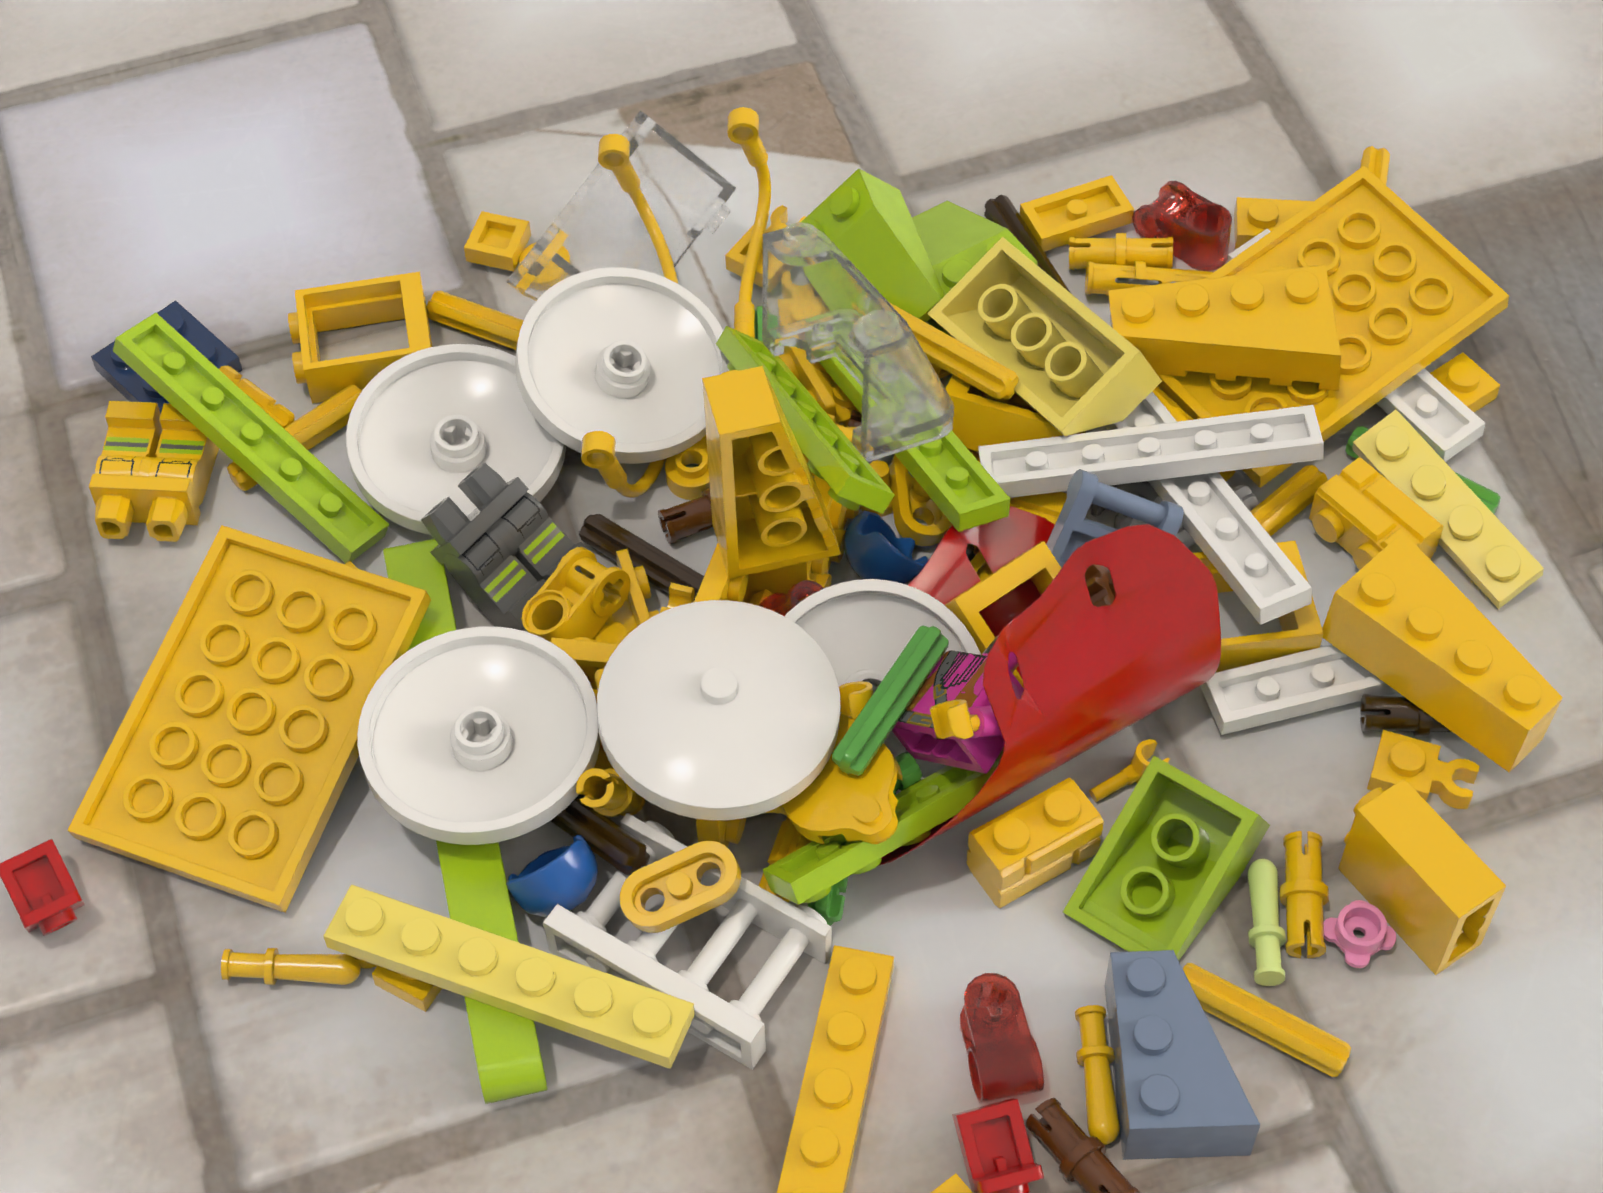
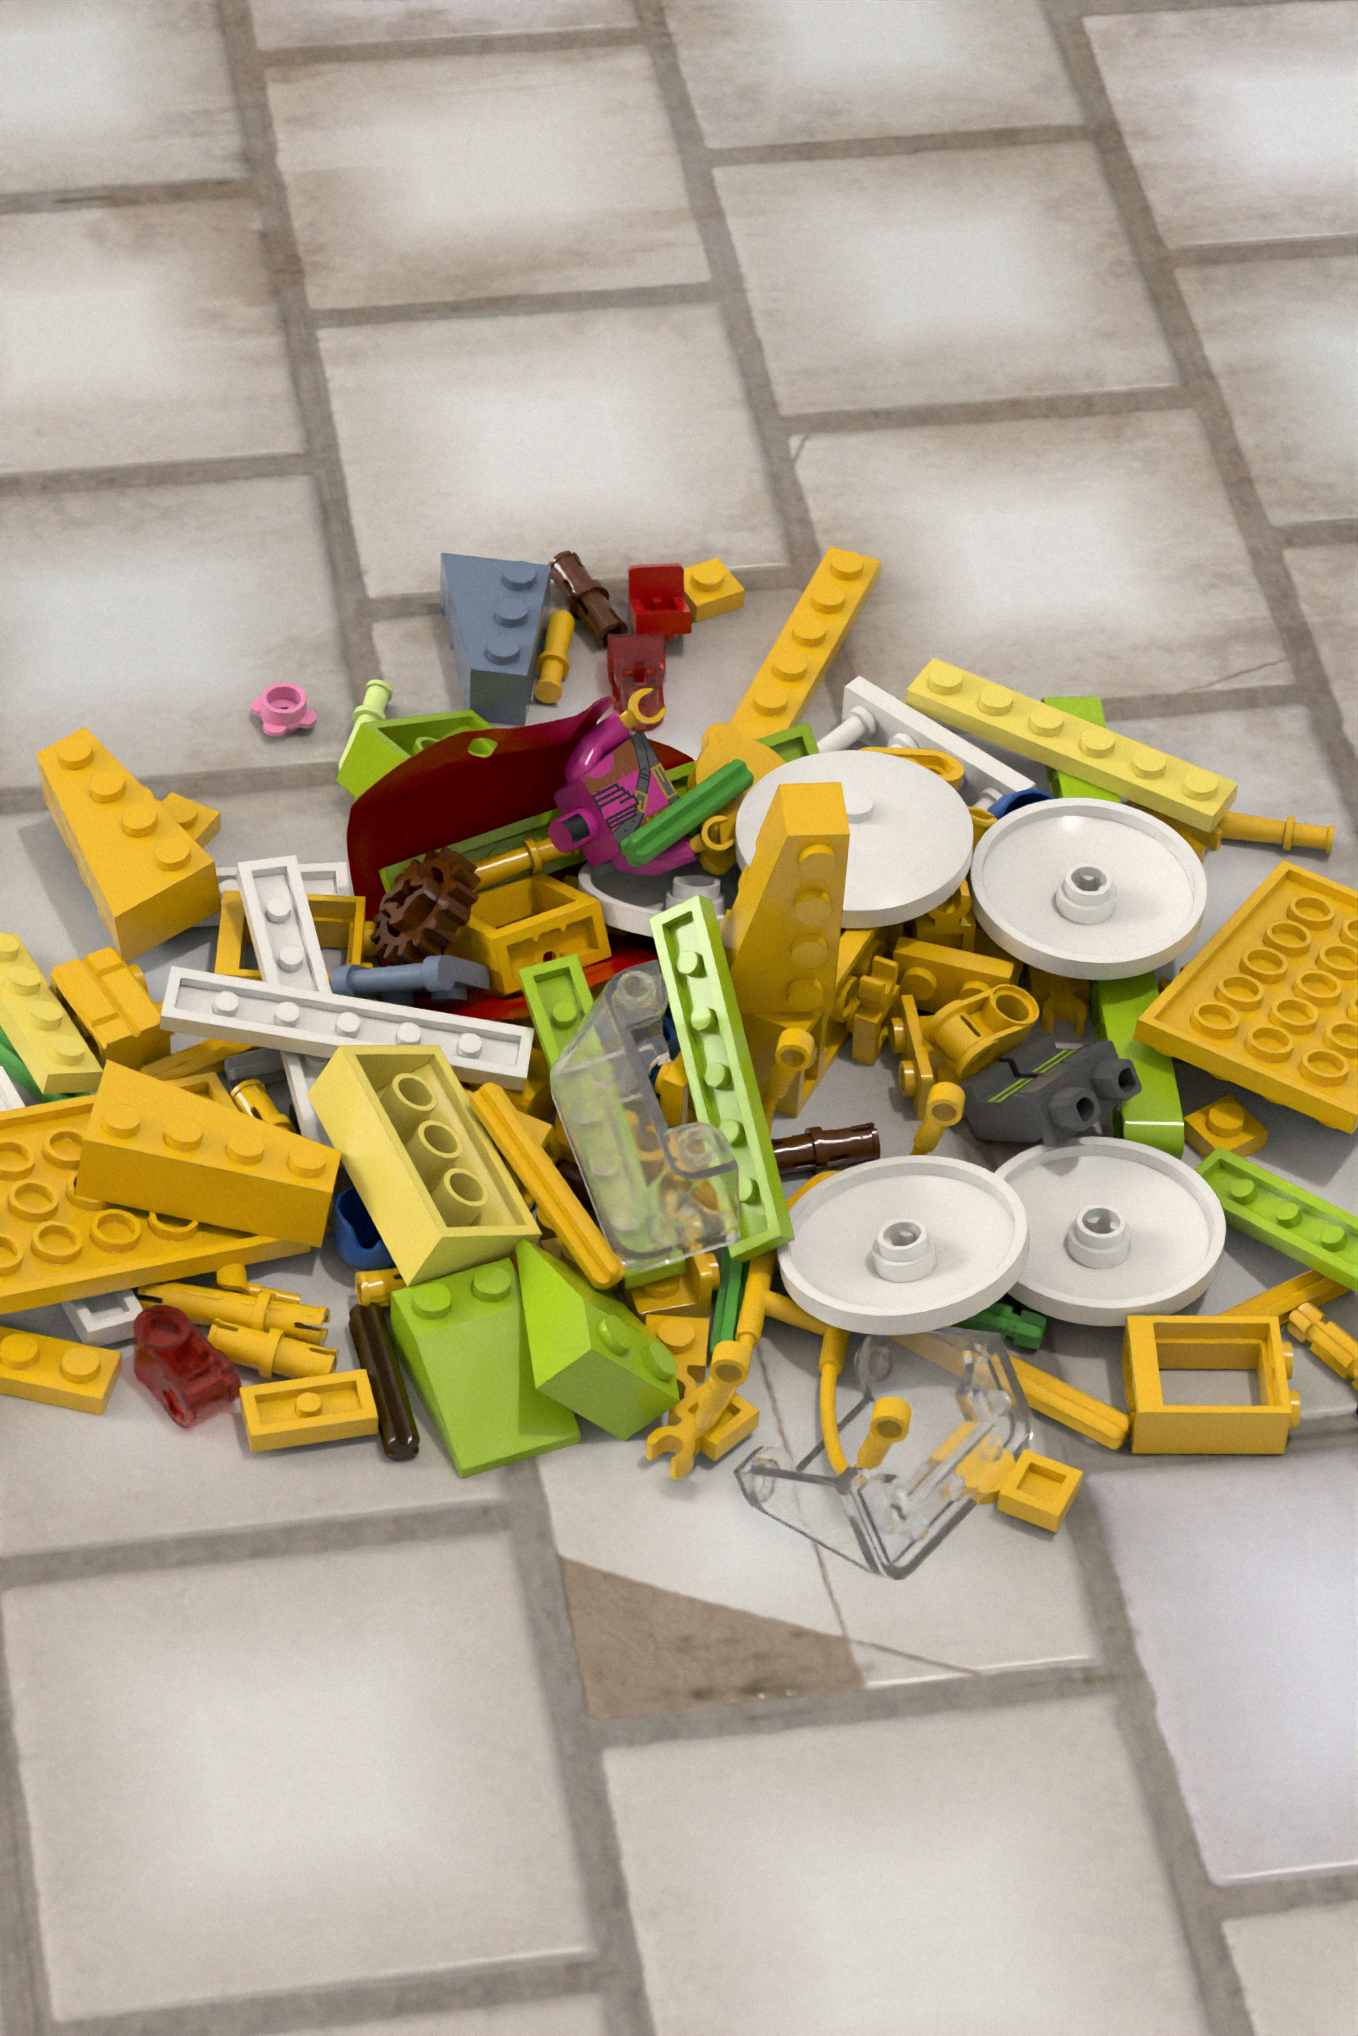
camera: 175 degrees left, 10 degrees down
dark brown axle [579,514,704,601] -> none
yellow axle [1182,963,1351,1077] -> none
yellow pin [1280,831,1329,958] -> none
yellow brick [1338,779,1506,975] -> none

